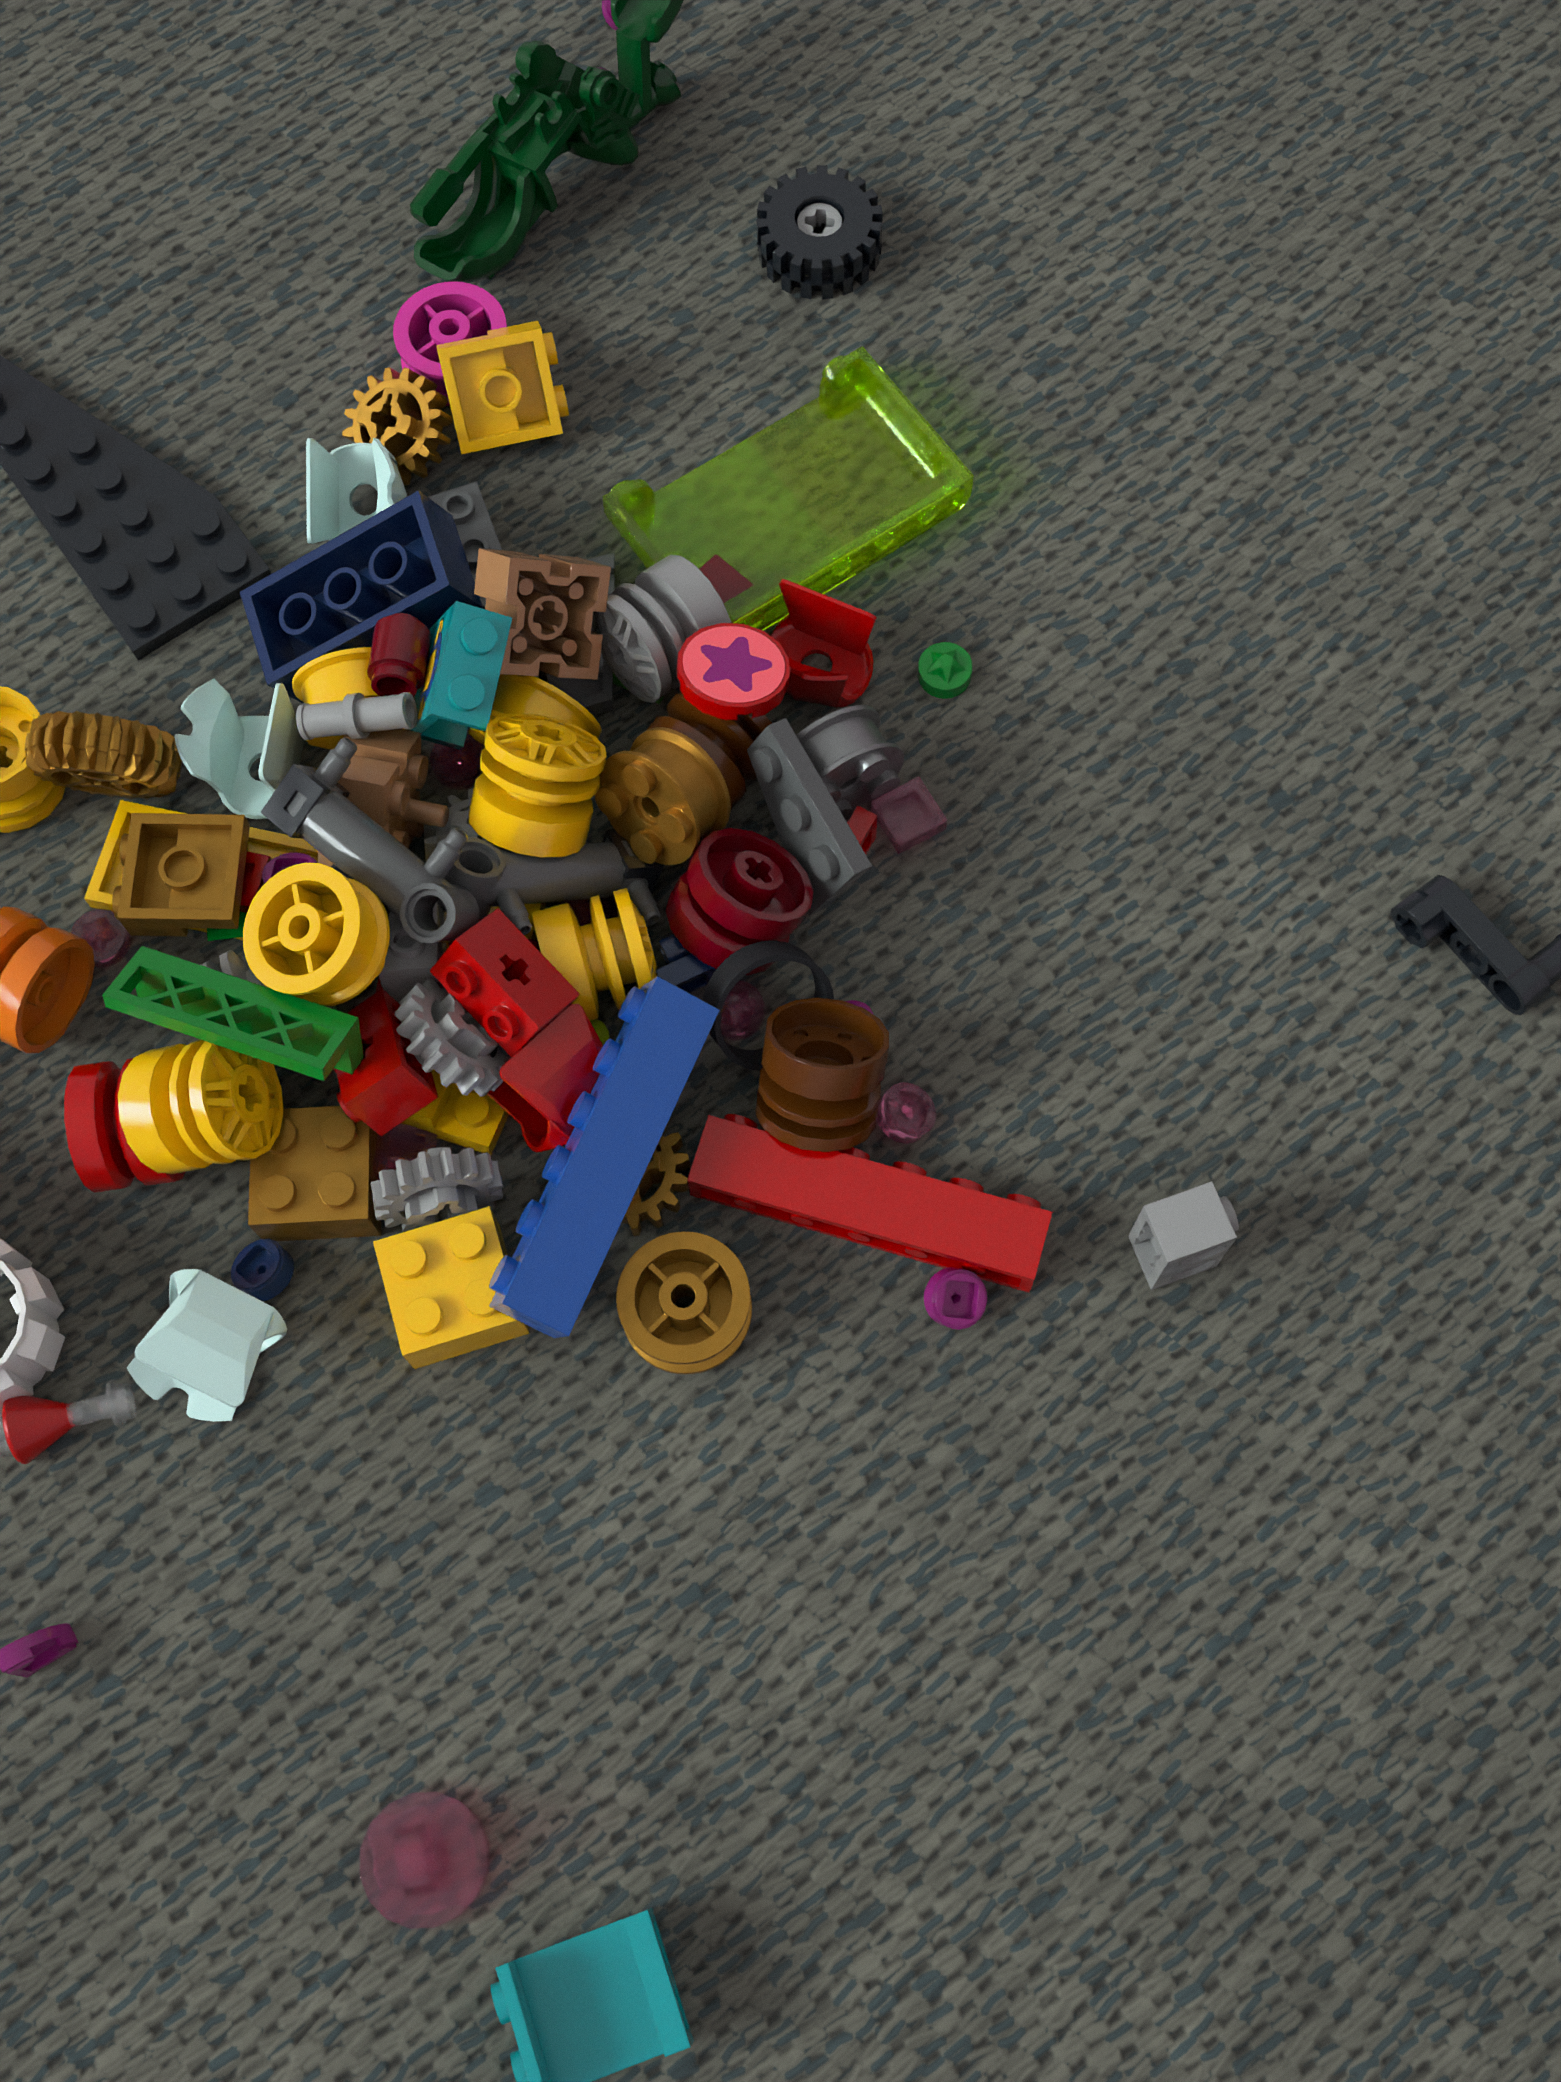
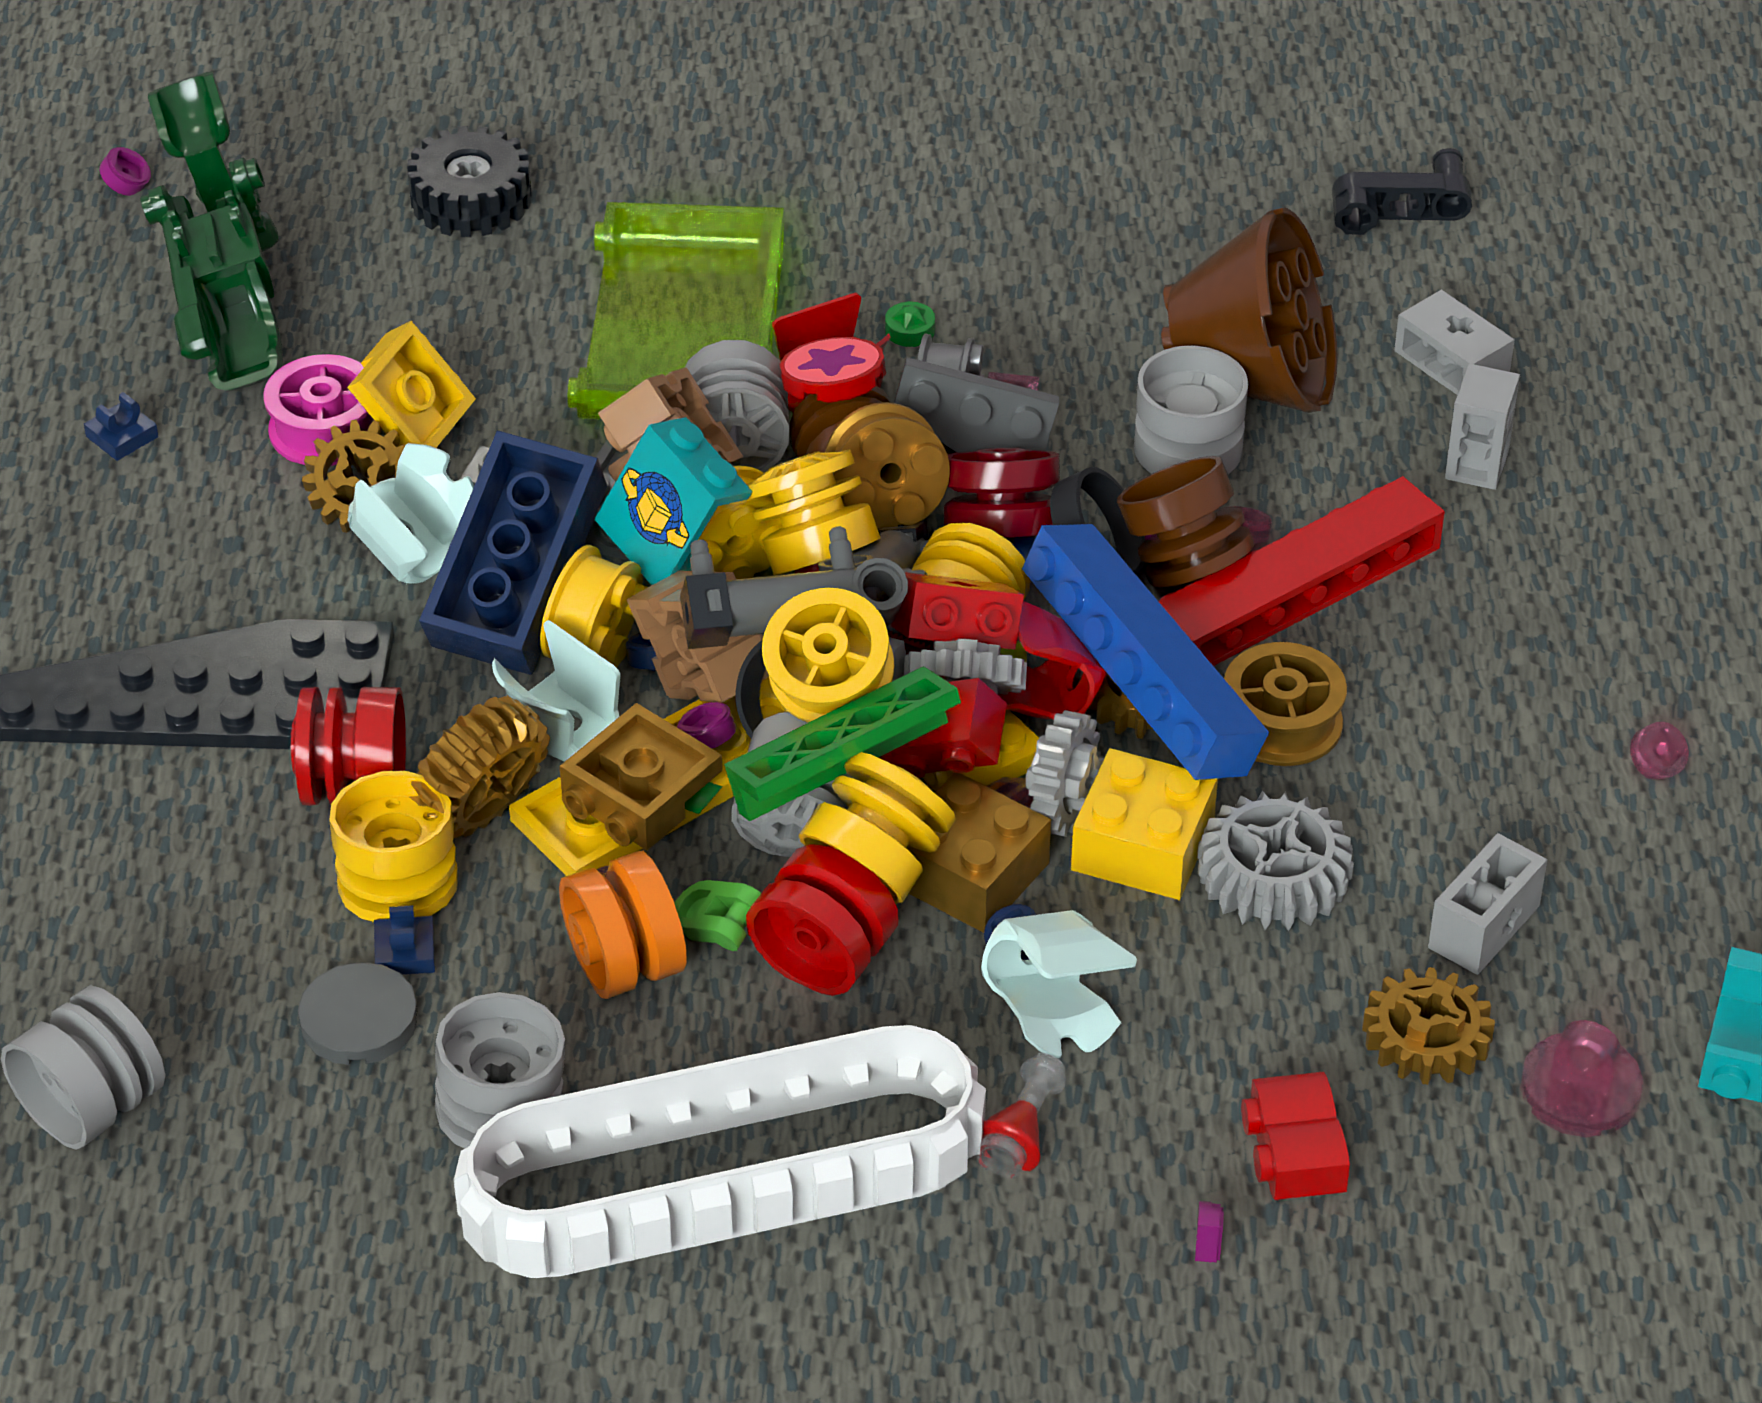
camera: 55 degrees left, 25 degrees down
light grey pin [296,692,417,740] -> none
dark red brick [367,613,431,697] -> none
magenta tile [924,1267,987,1330] -> none
none -> dark blue tile [84,392,158,461]
none -> red wheel [291,687,406,805]
none -> bright green plate [674,880,761,951]
none -> light grey wheel [1134,346,1248,474]
none -> reddish brown cone [1161,208,1337,413]
none -> light grey gear [1197,791,1354,931]
none -> red brick [1241,1072,1350,1200]
none -> pearl gold gear [1362,967,1495,1085]
none -> light grey brick [1394,289,1515,395]
none -> light grey brick [1428,833,1548,975]
none -> clear pink tile [1630,722,1689,780]

